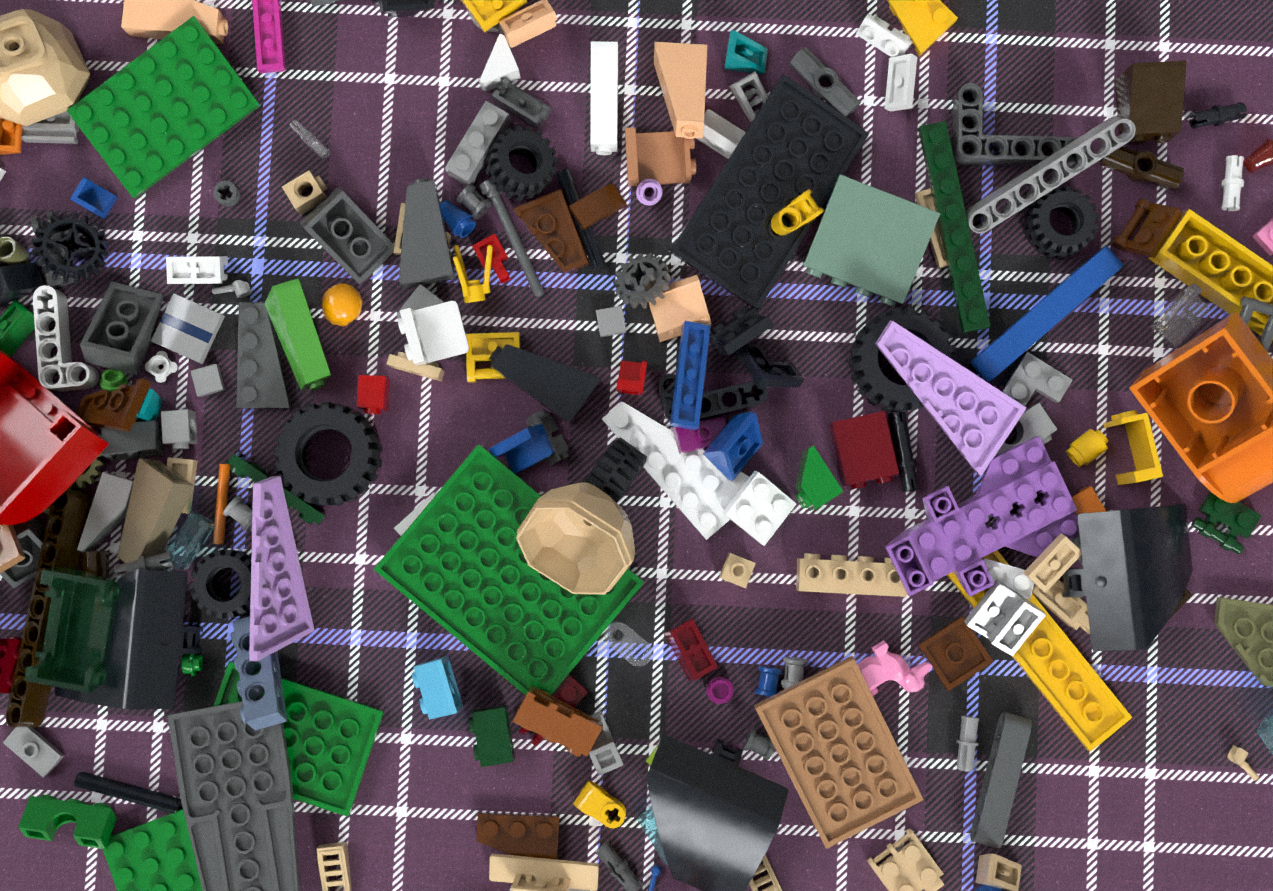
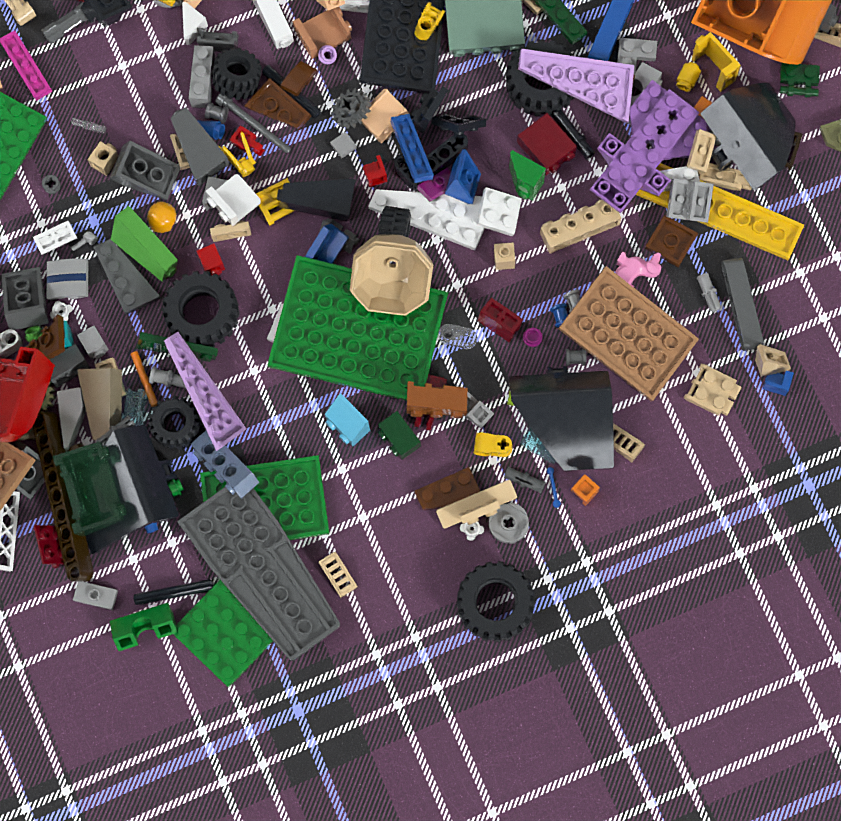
camera: 20 degrees left, 10 degrees down
light grey tile [191,364,225,397] -> none

